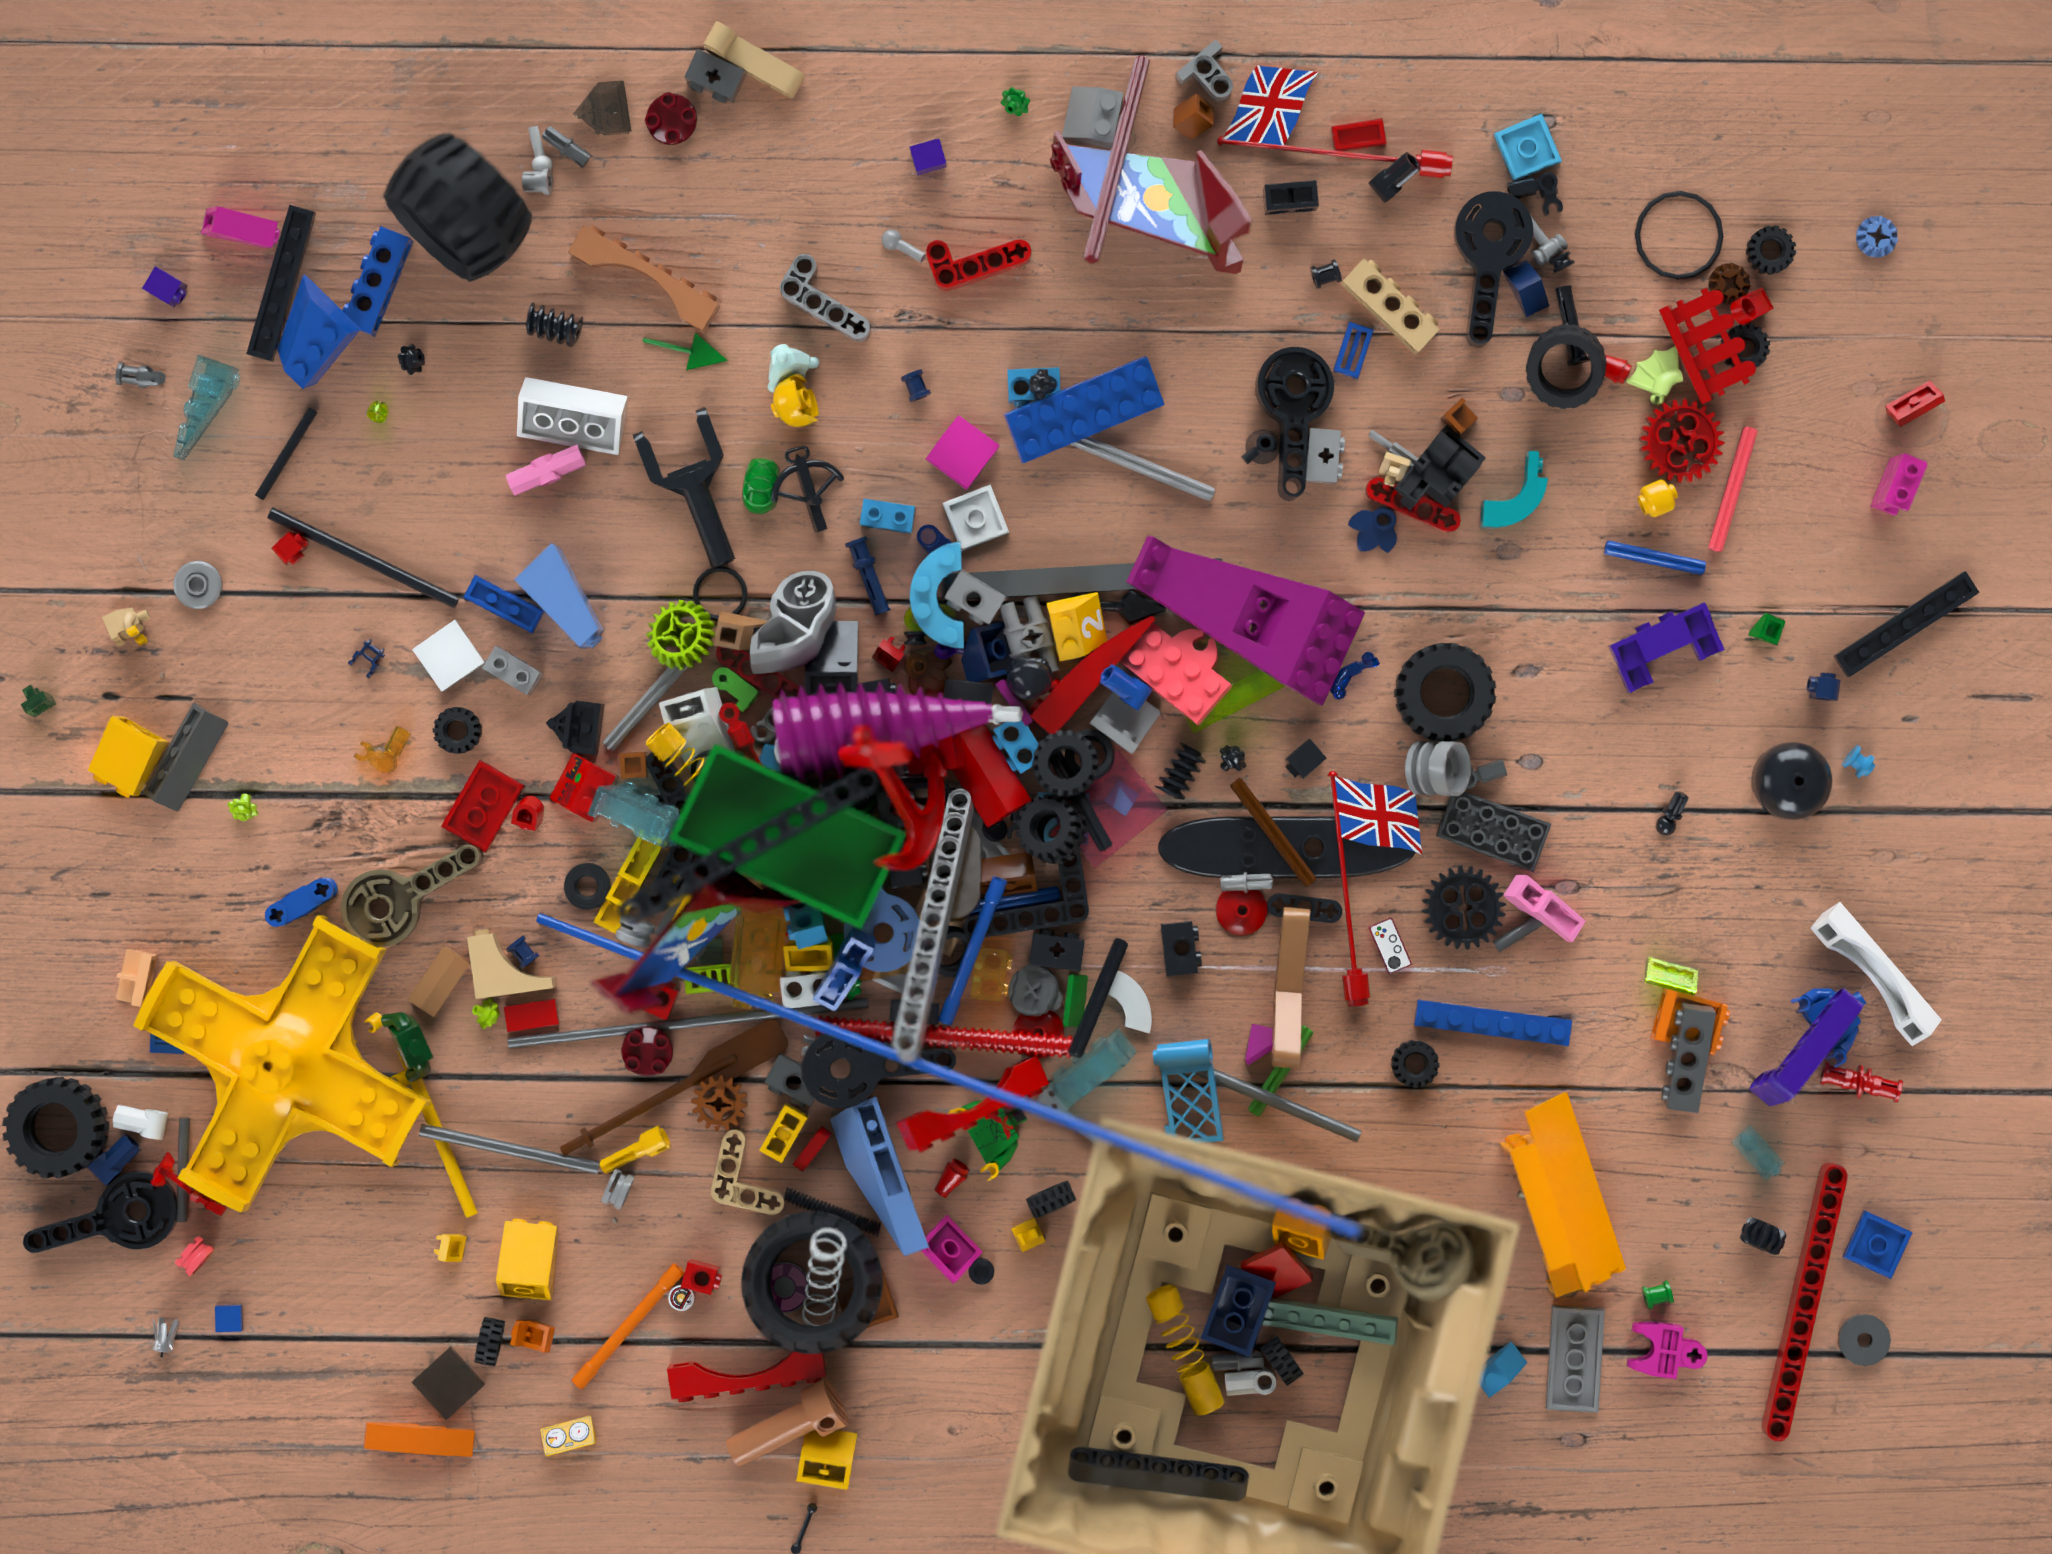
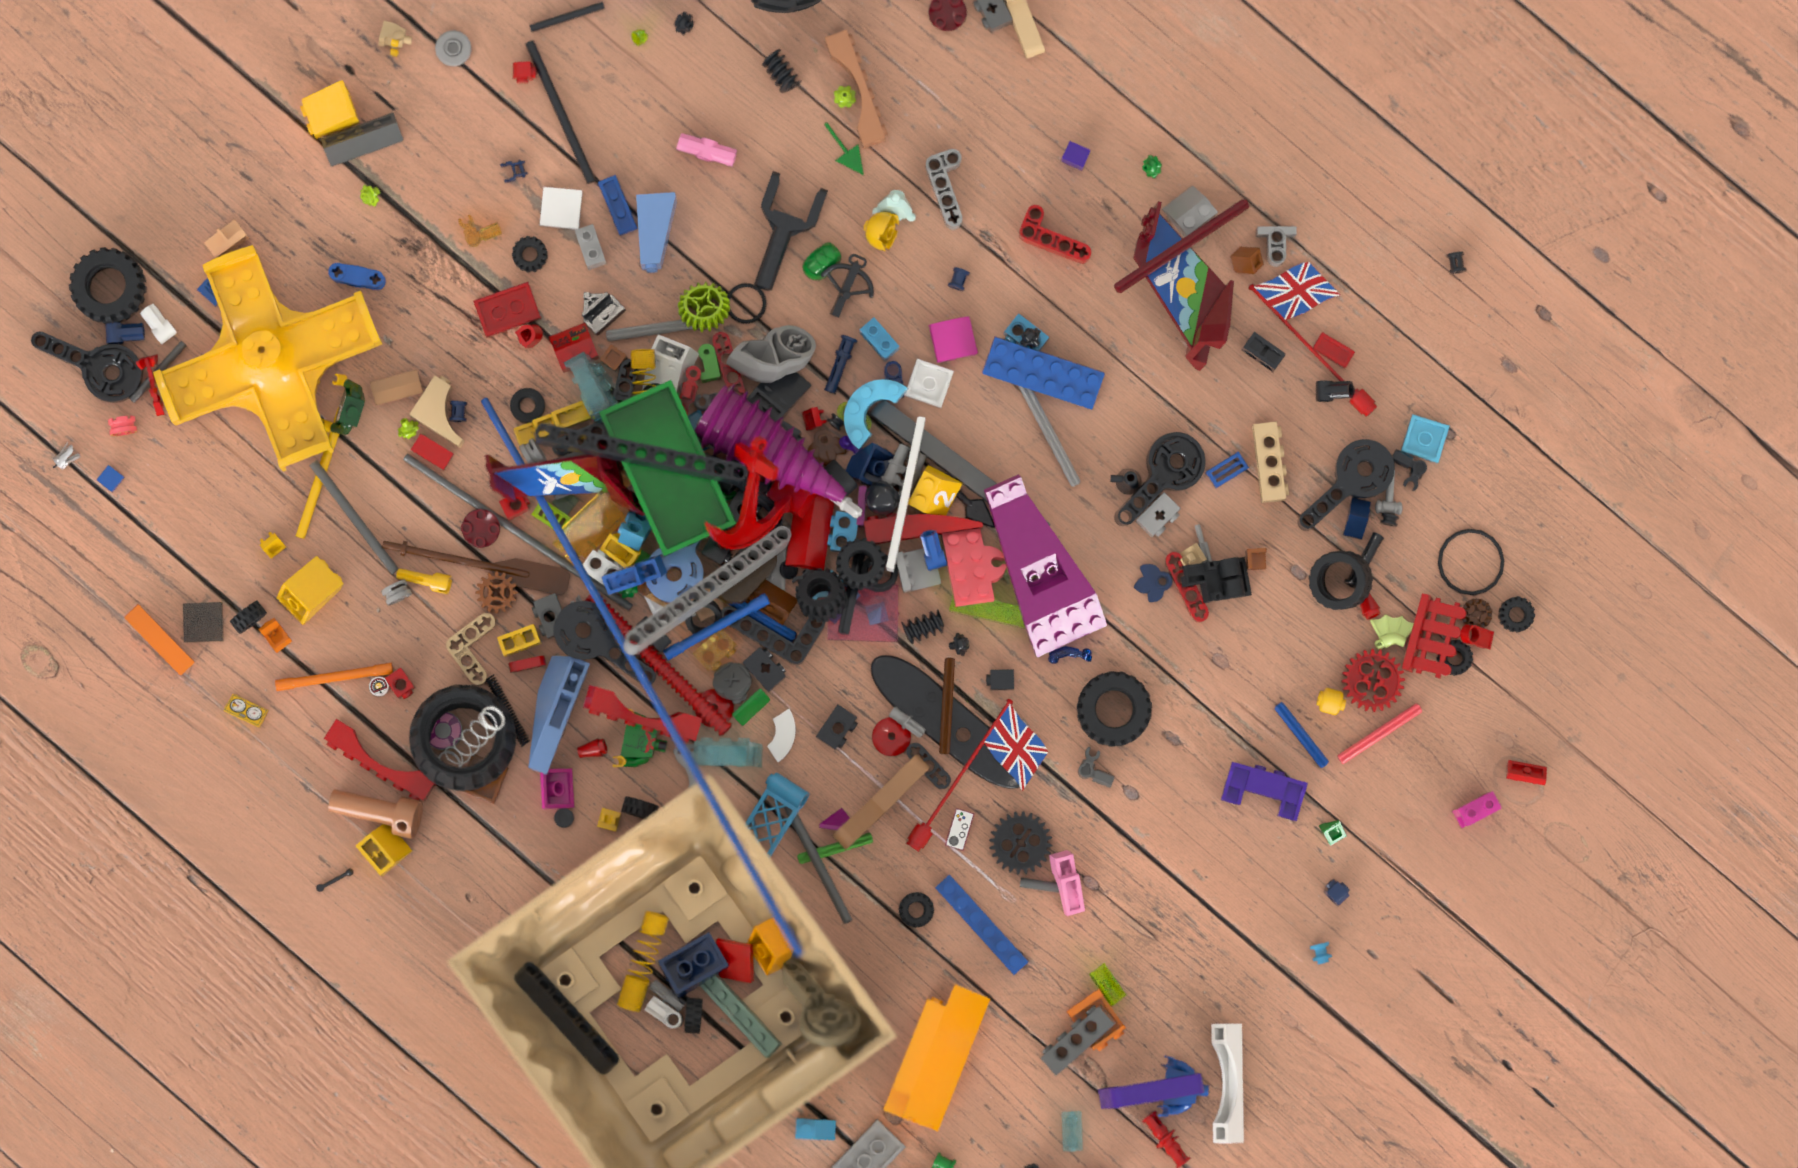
camera: 40 degrees right, 5 degrees down
clear green tile [21,685,56,717] -> none
dark tan beam [341,845,483,947] -> none
white slope [517,377,628,455] -> none
medium nougat slope [713,611,767,650] -> none
light grey bar [881,229,926,263] -> none
light grey brick [945,569,1005,625] -> none
black axle [1068,938,1128,1058] -> none
black bush [1310,259,1342,289] -> none
light grey wheel [1405,741,1471,796] -> none
dark grey tile [1436,791,1551,872] -> none
teal arch [1480,451,1548,529] -> none
black axle [1656,791,1689,836] -> none
black cylinder [1751,742,1833,820] -> none
black plate [1833,571,1980,677] -> none
medium blue gear [1856,216,1898,258] -> none
none -> lime plant [834,86,856,108]
none -> white tile [886,416,926,572]

